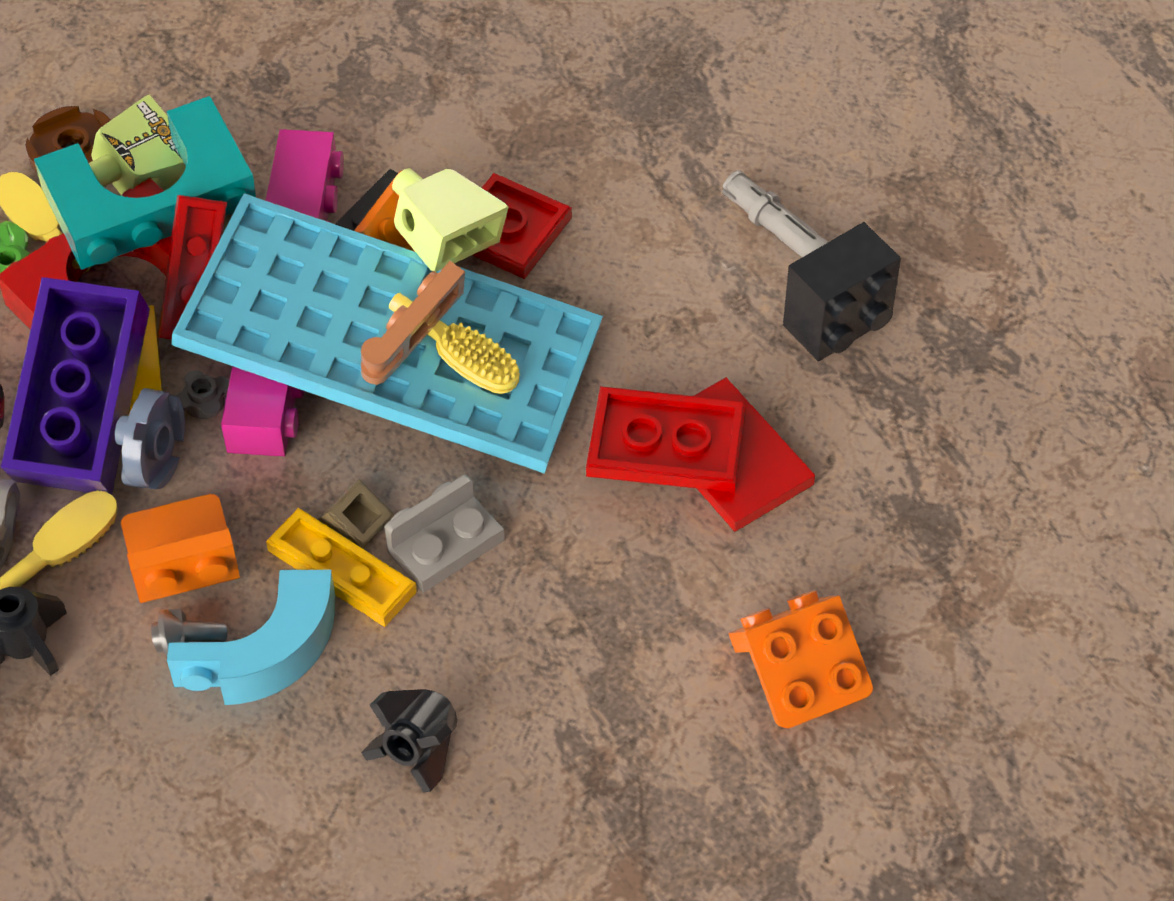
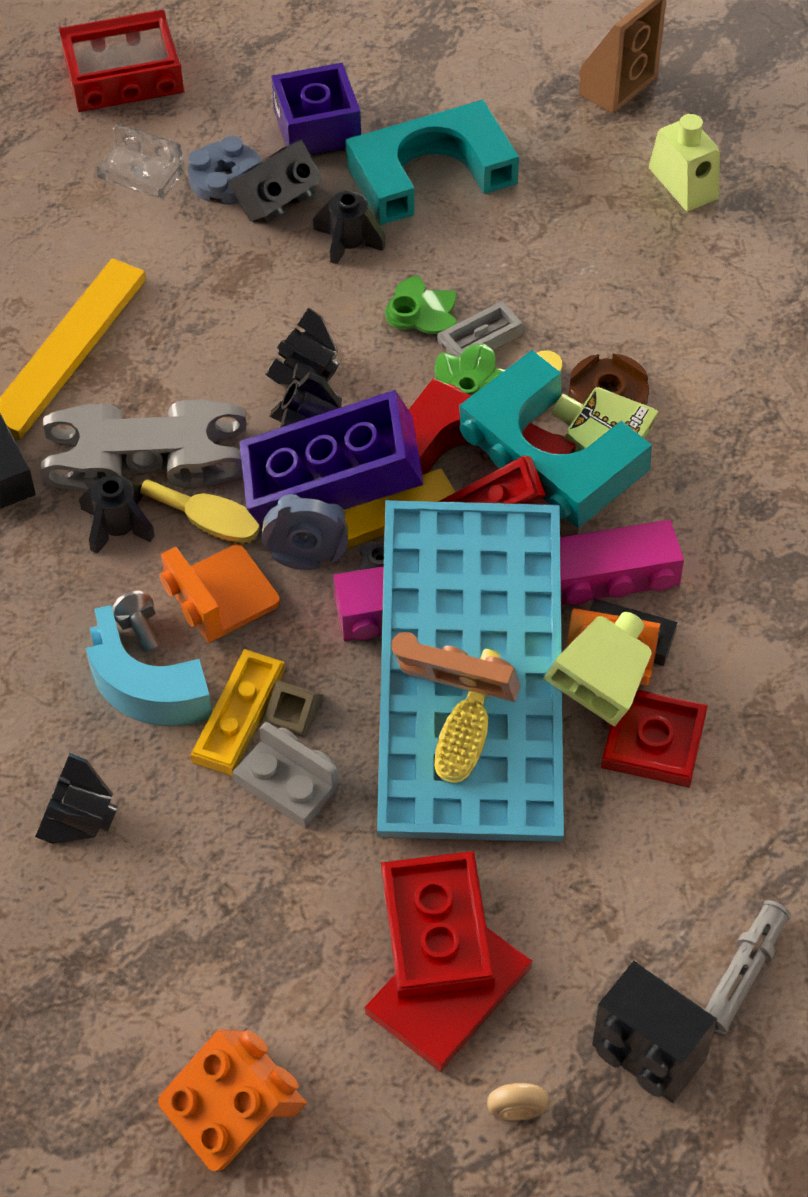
camera: 75 degrees right, 0 degrees up
none -> tan piece [487,1083,549,1121]

